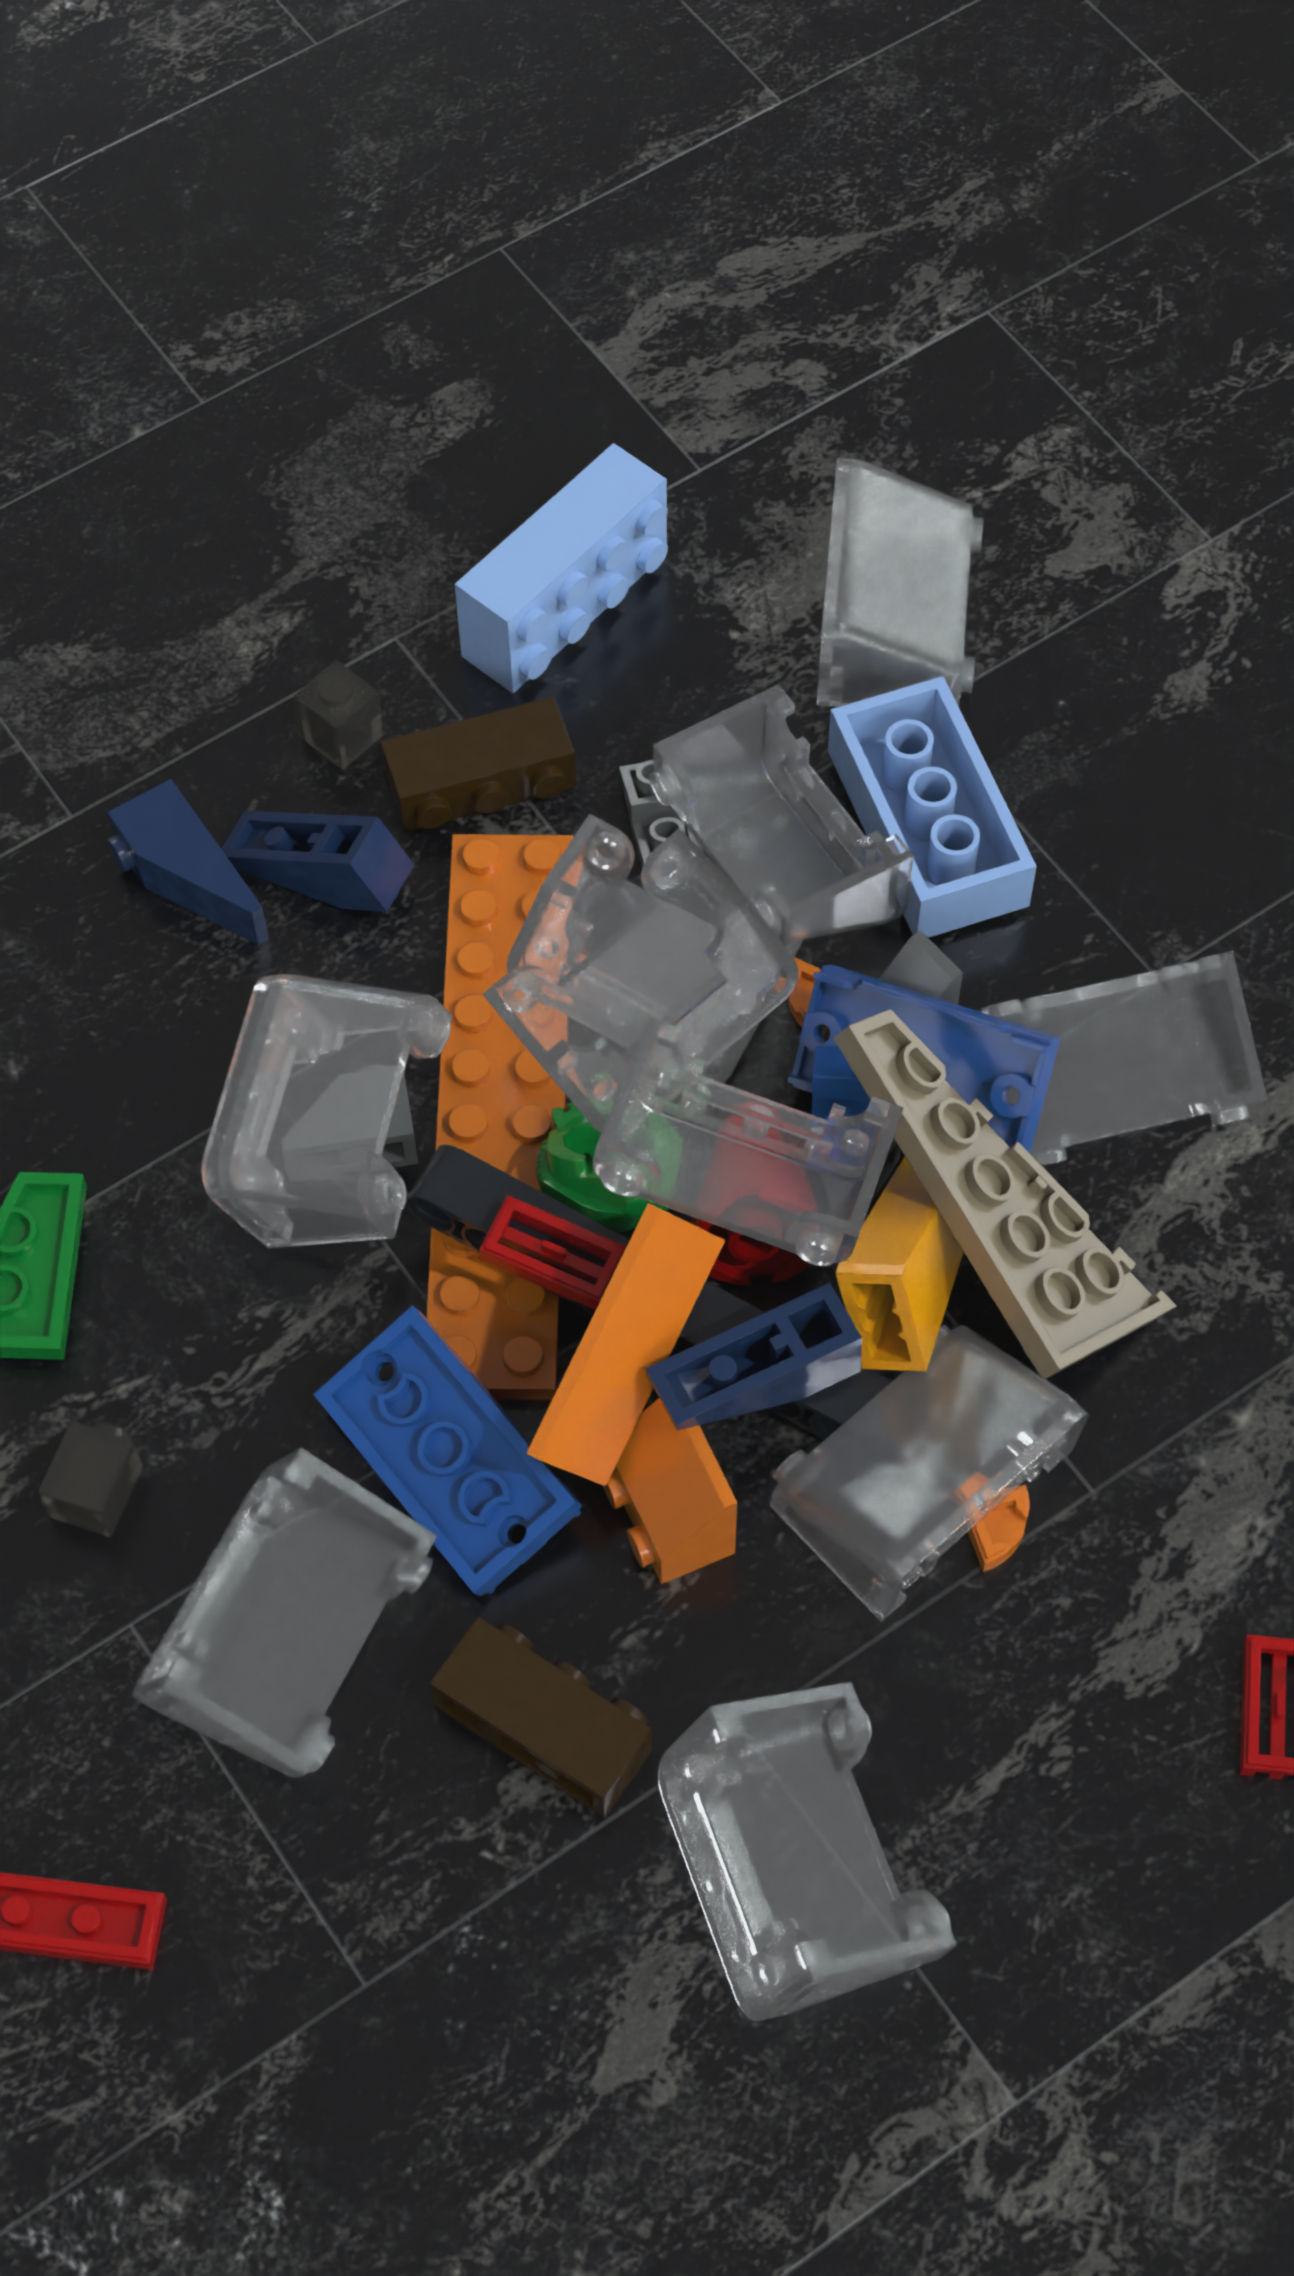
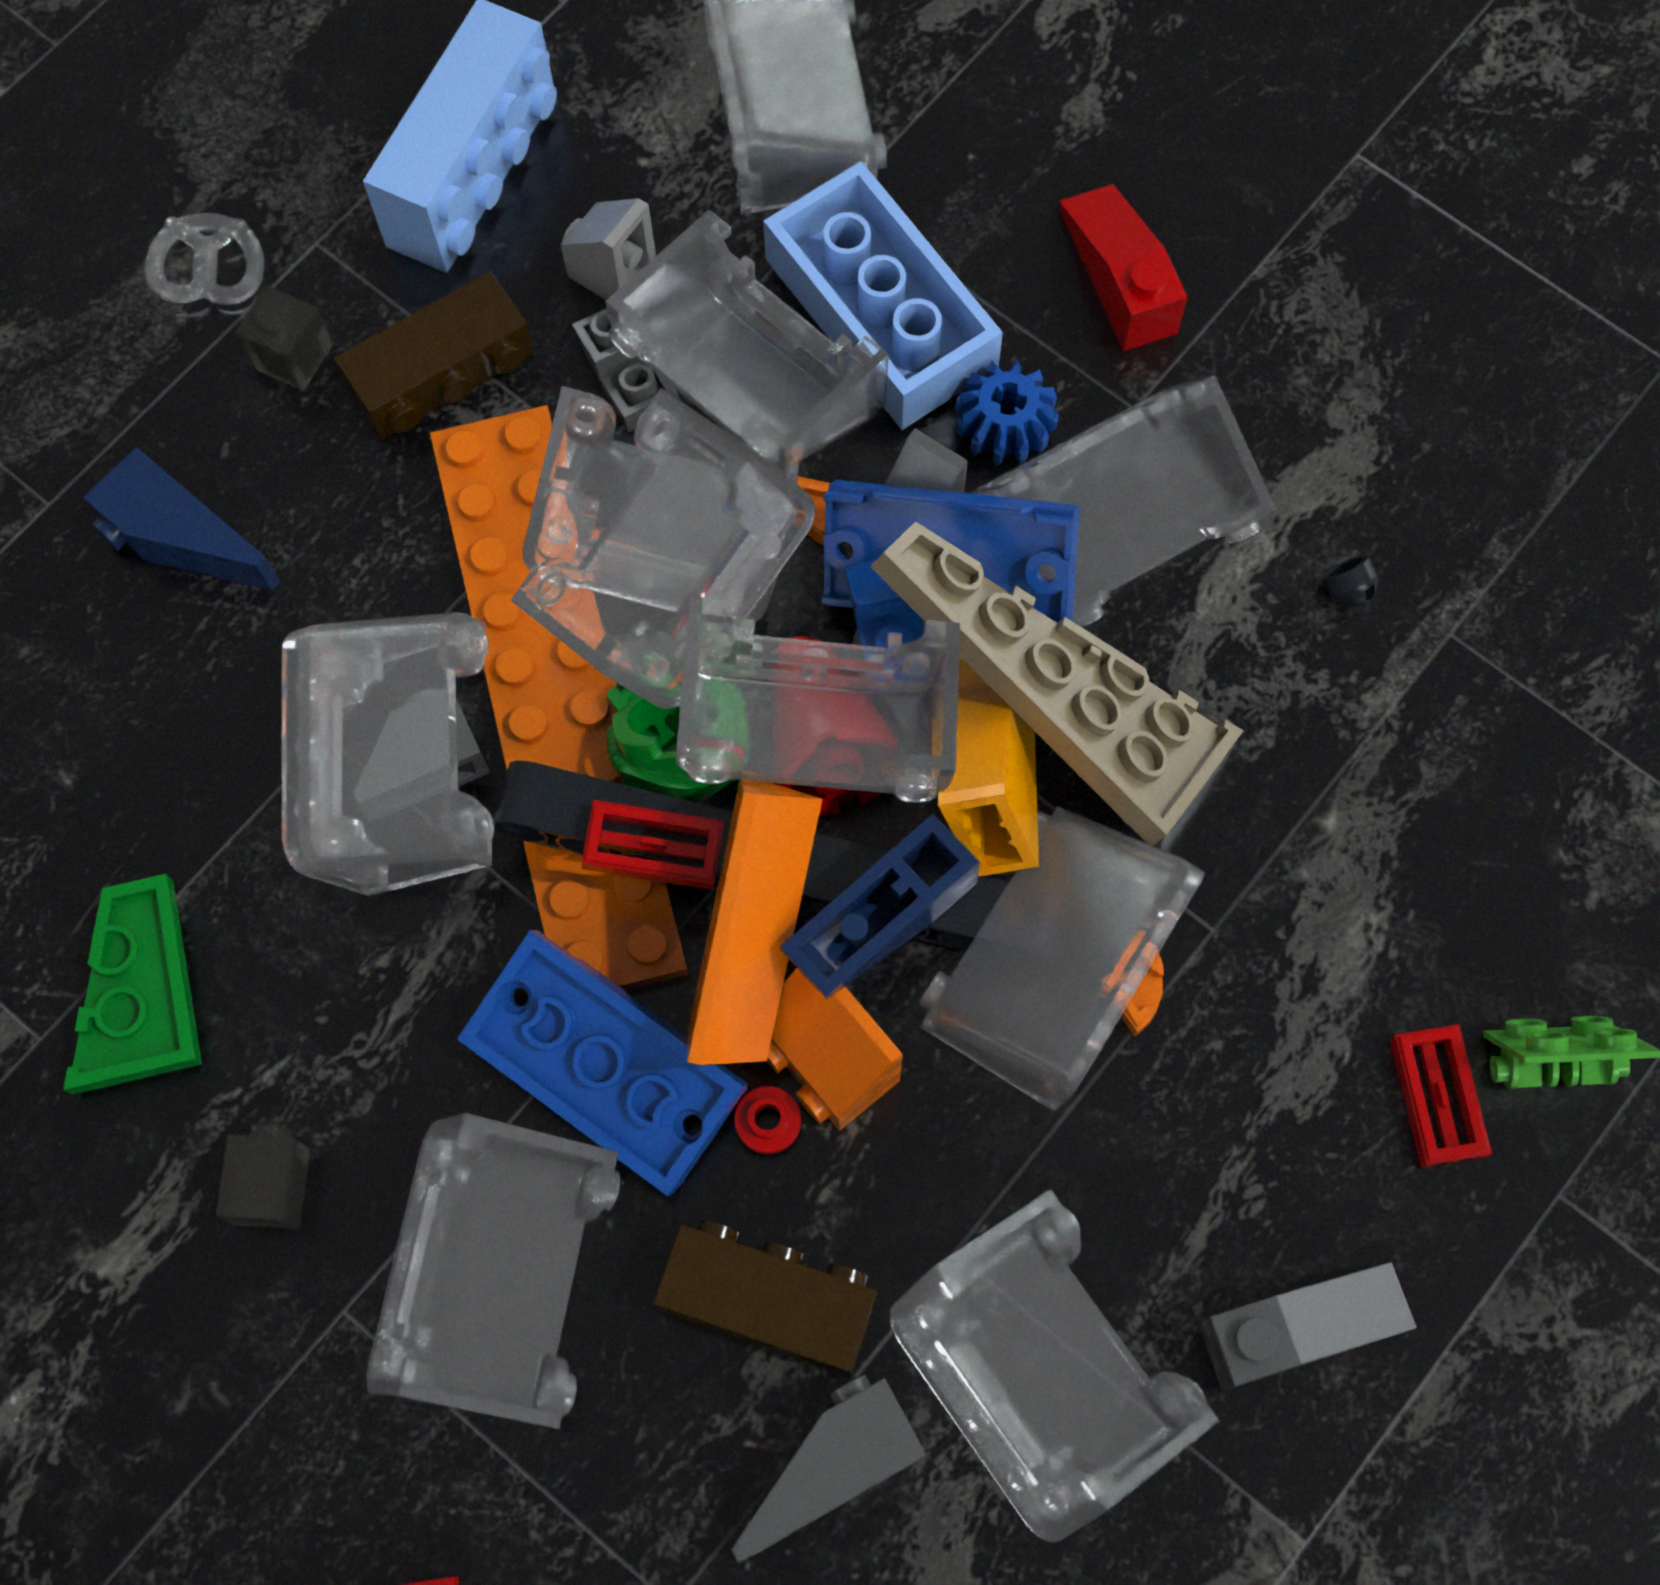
camera: 15 degrees left, 10 degrees up
dark blue slope [221,811,414,912] -> none
none -> clear piece [145,213,264,305]
none -> light grey slope [561,198,658,306]
none -> dark grey slope [732,1375,926,1563]
none -> red plate [735,1086,801,1154]
none -> blue gear [956,360,1059,466]
none -> red slope [1058,184,1187,351]
none -> slope [1199,1262,1417,1391]

